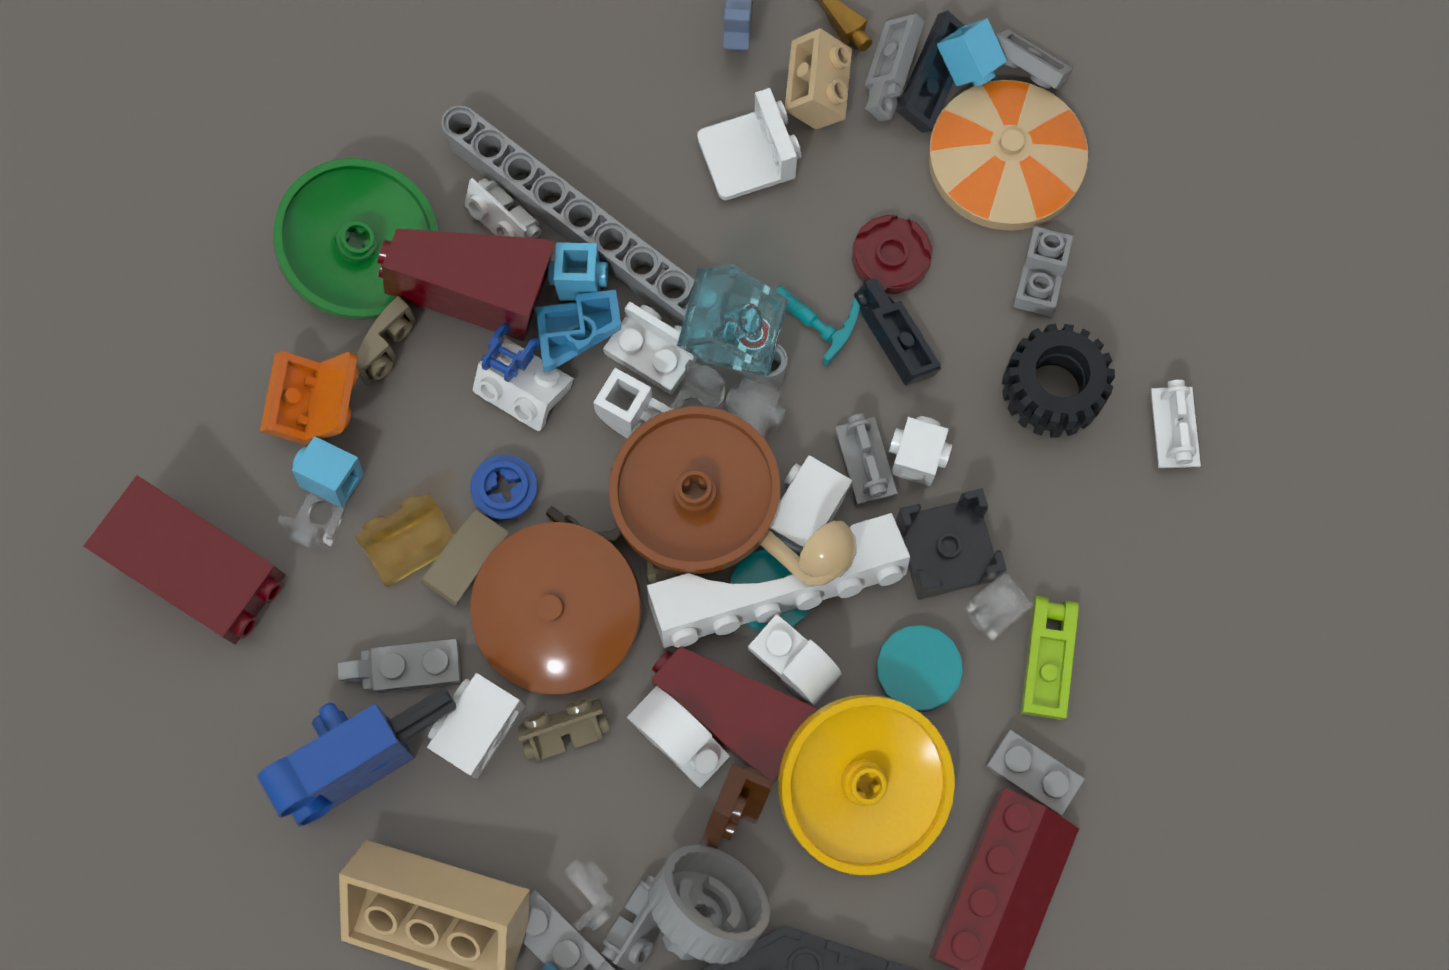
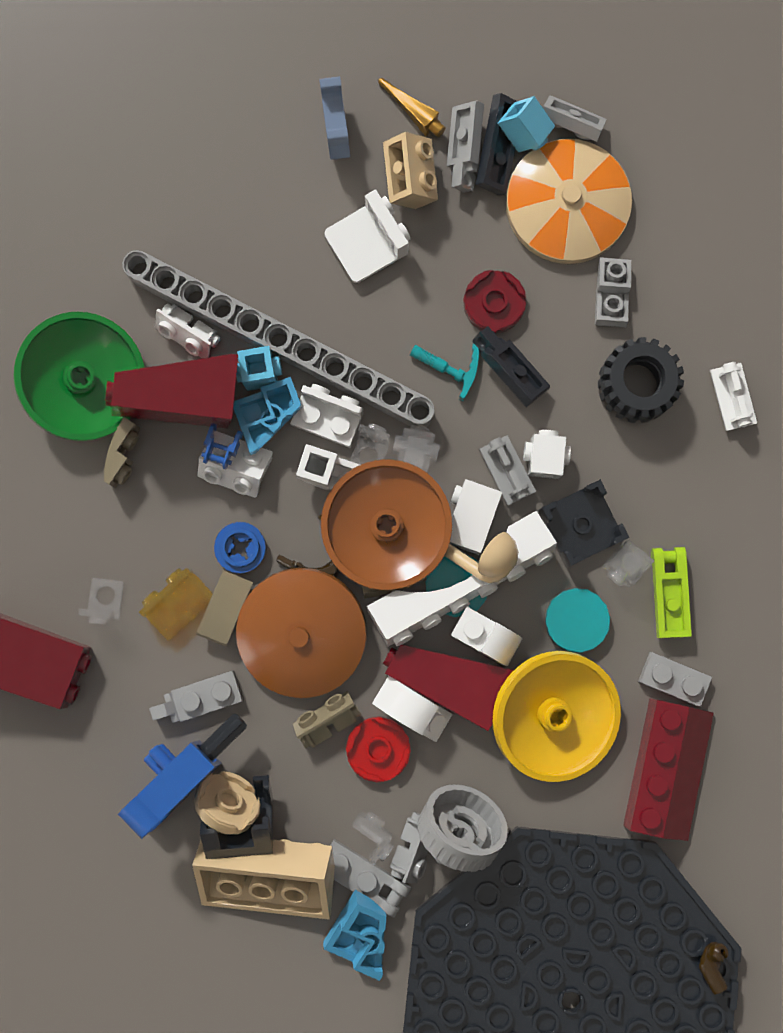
camera: 15 degrees left, 10 degrees up
orange bracket [259,350,359,445] -> none
medium azure brick [292,436,364,508] -> none
white brick [427,673,525,779] -> none
clear light blue slope [677,263,789,376] -> none
reddish brown bracket [700,764,774,849] -> none
none -> tan tile [194,771,261,834]
none -> black panel [200,775,273,859]
none -> red tile [346,716,411,783]

